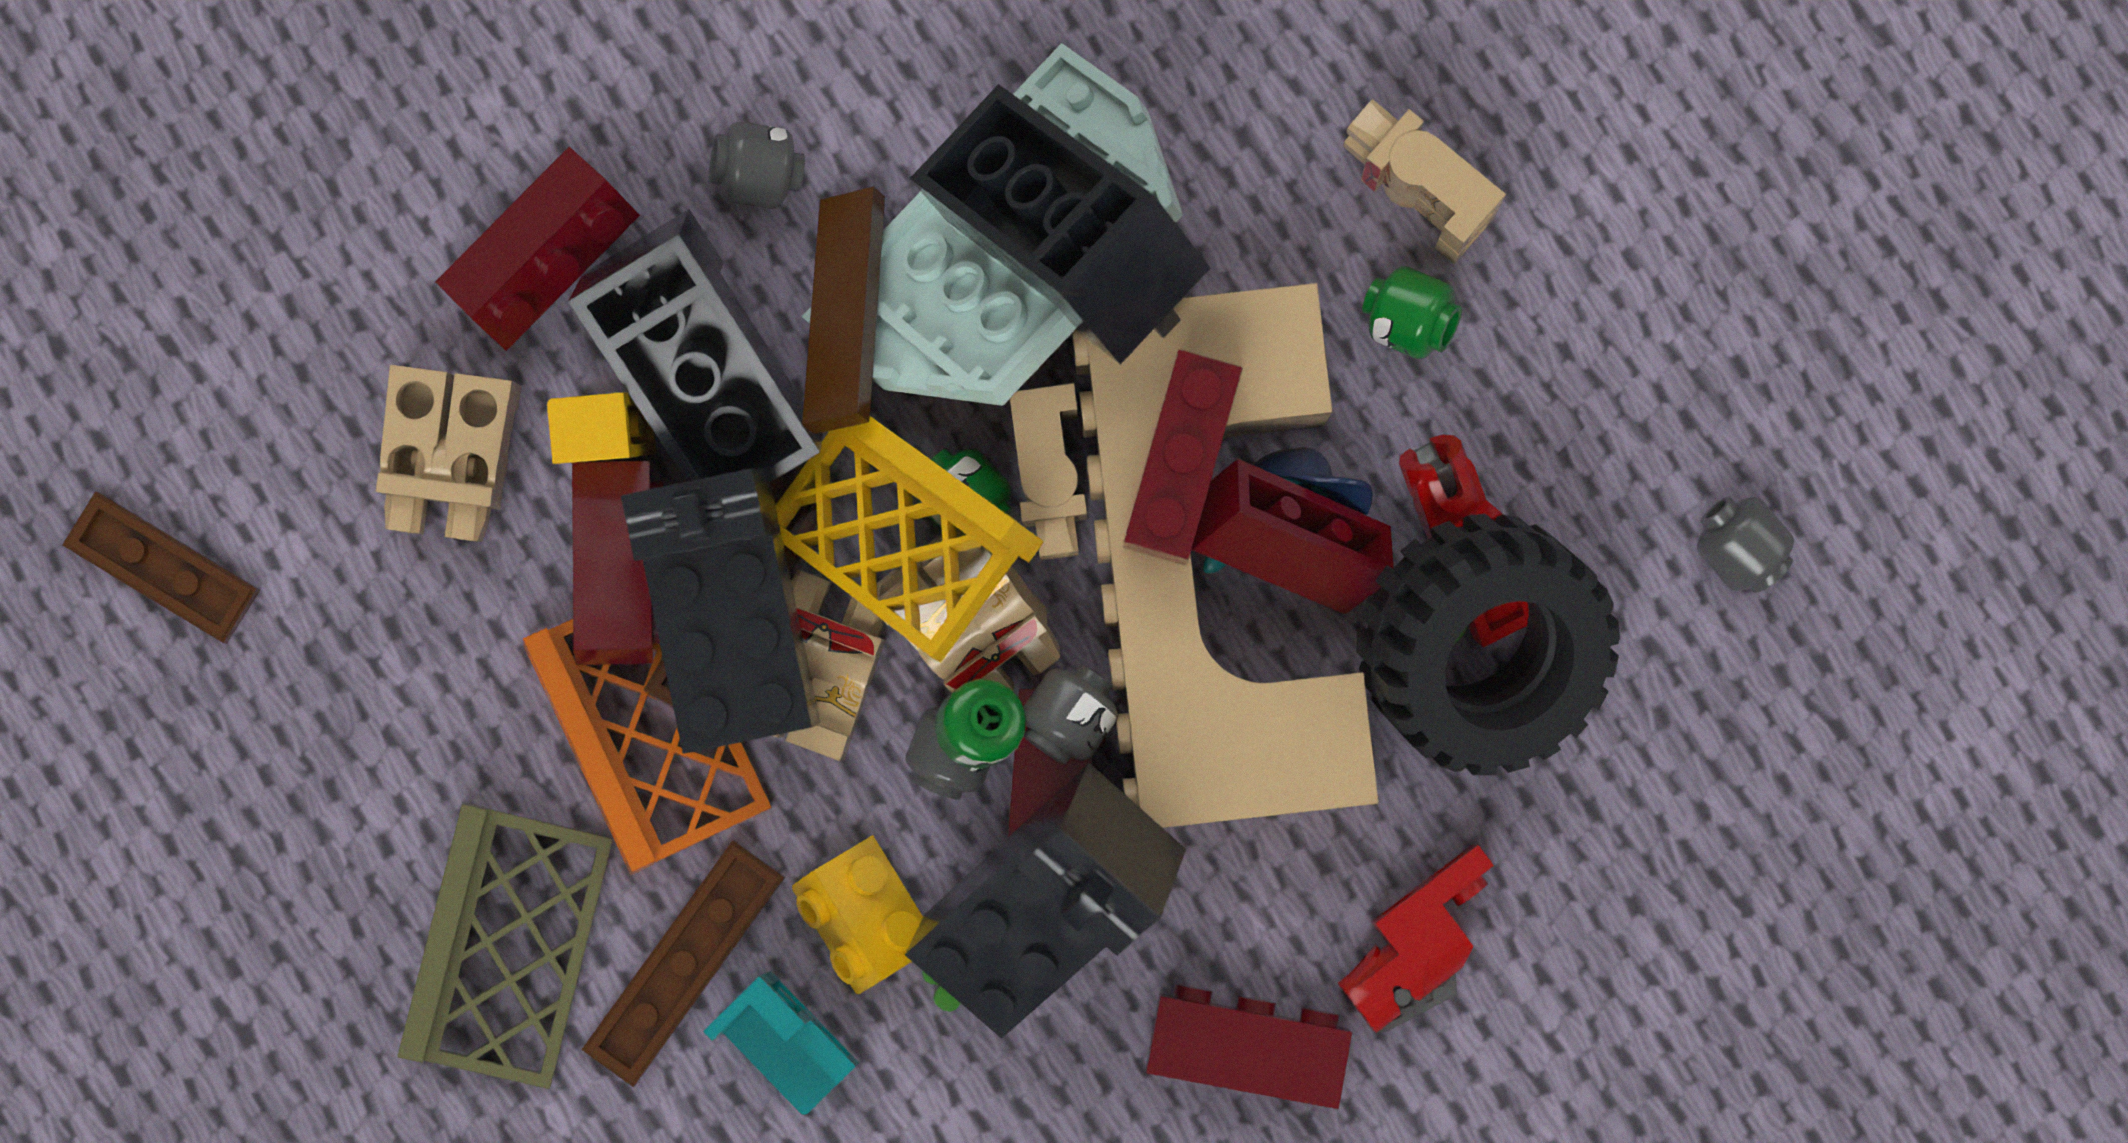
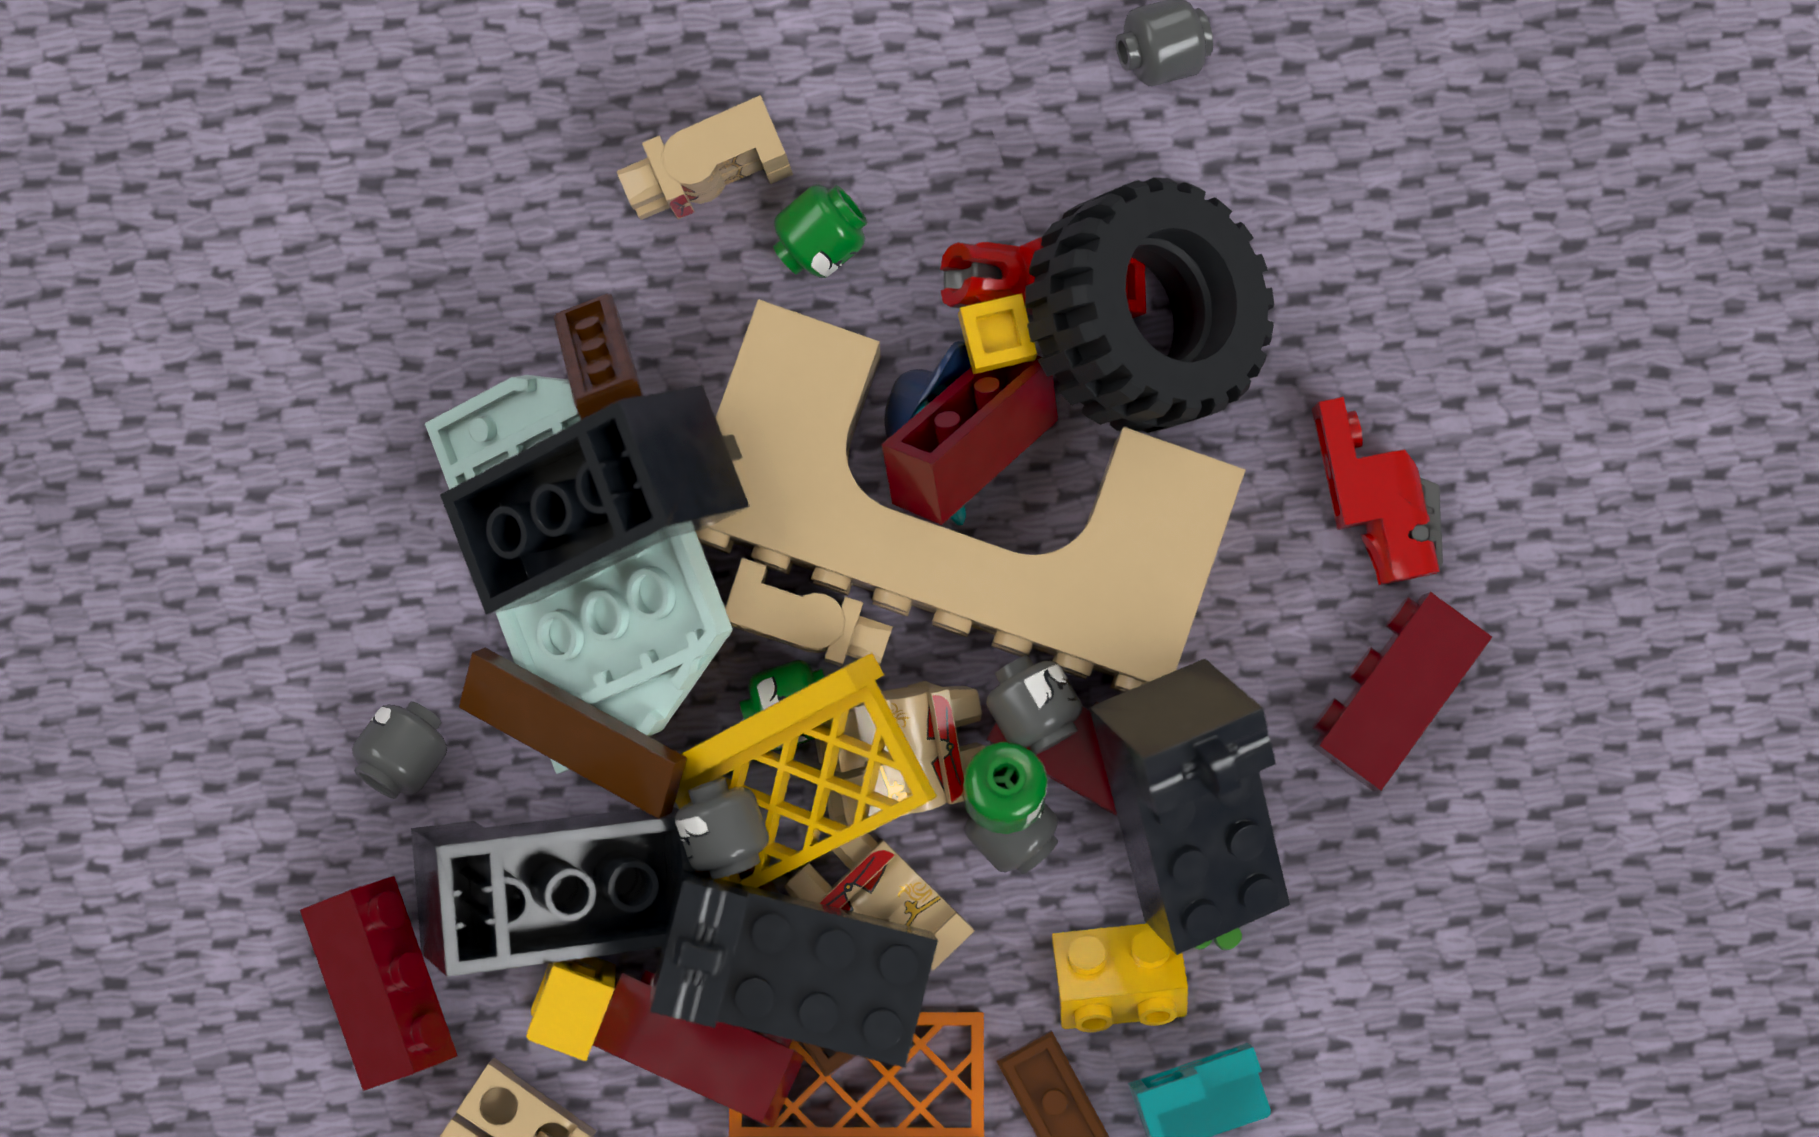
camera: 70 degrees left, 0 degrees up
dark red brick [1123,349,1243,566] -> none
none -> reddish brown tile [553,293,644,420]
none -> dark grey head [675,778,769,879]
none -> yellow plate [958,294,1037,374]

